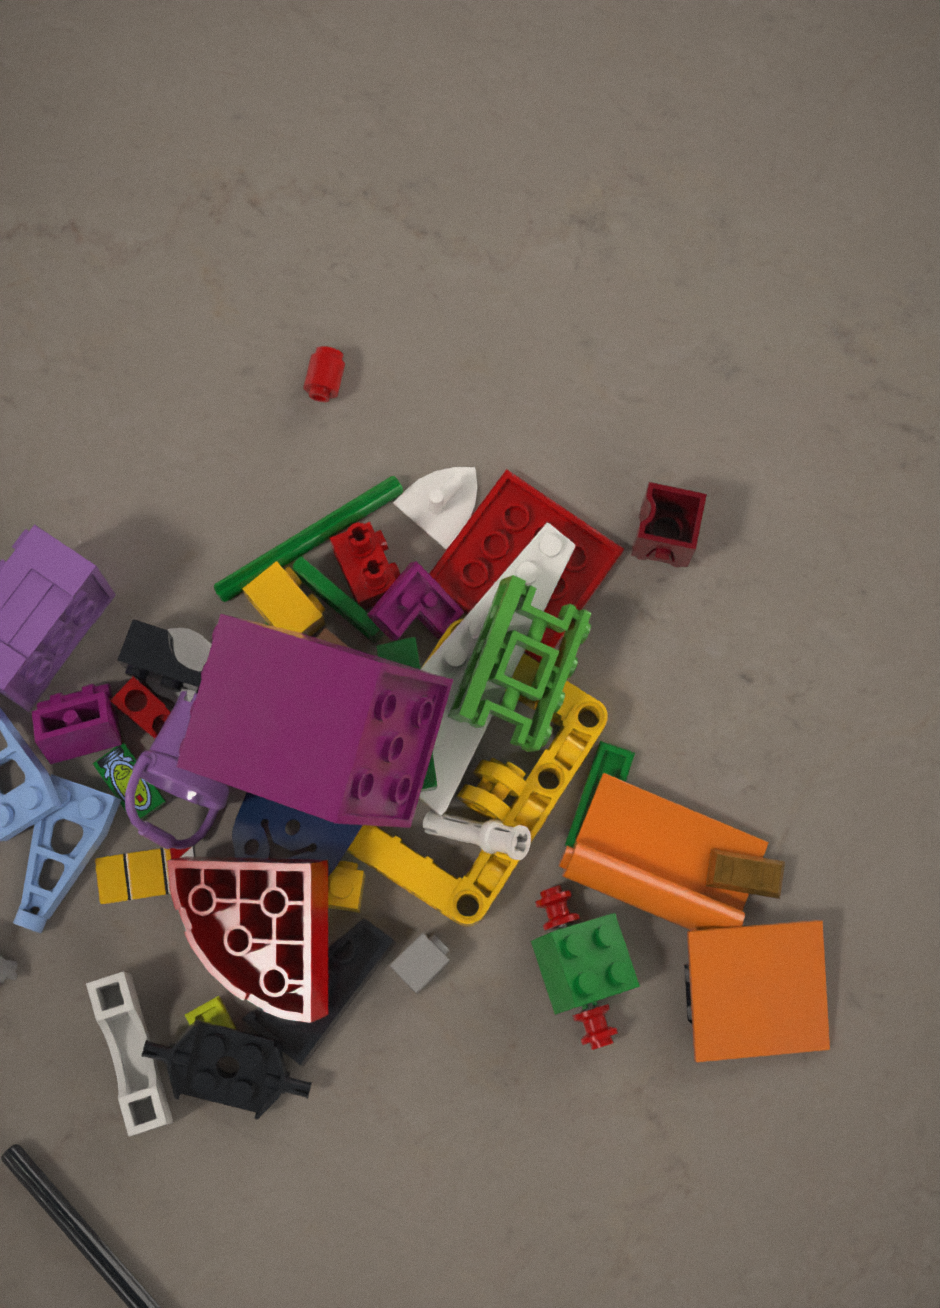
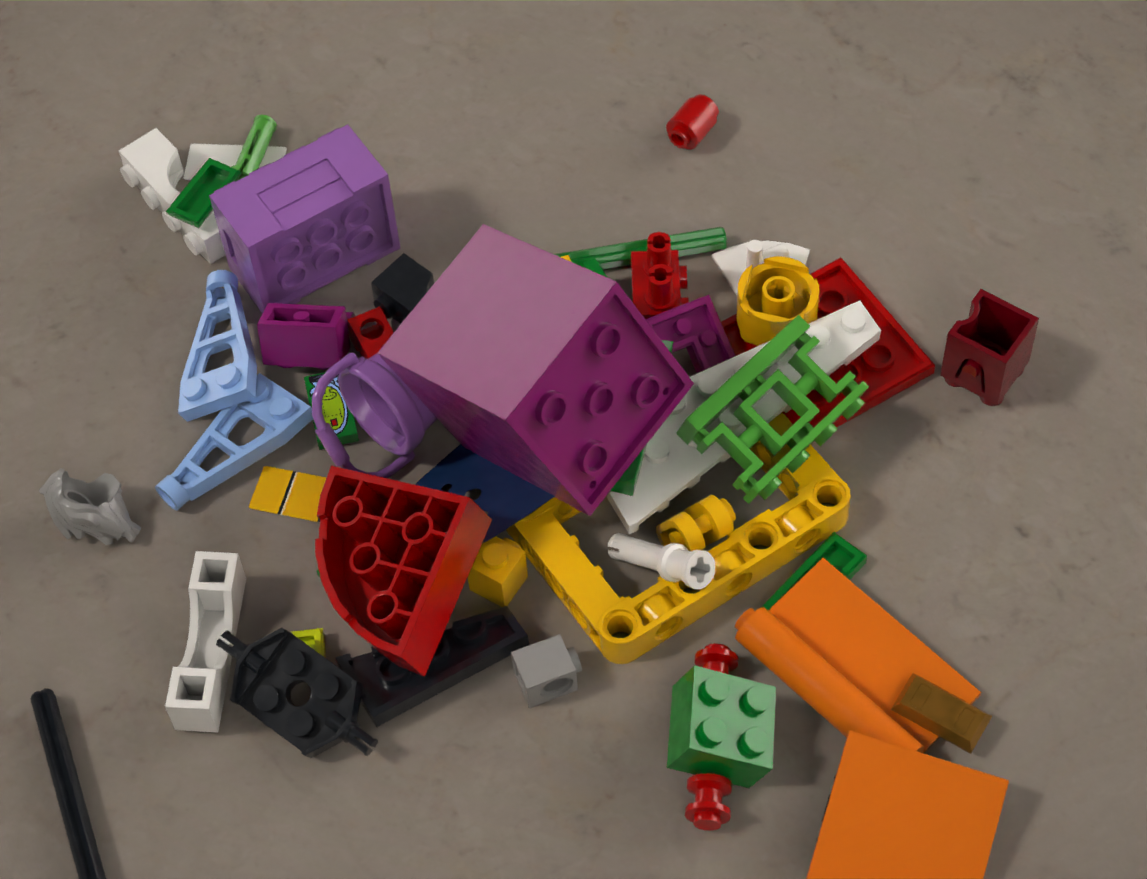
camera: 30 degrees right, 20 degrees down
none -> yellow brick [737,256,819,346]

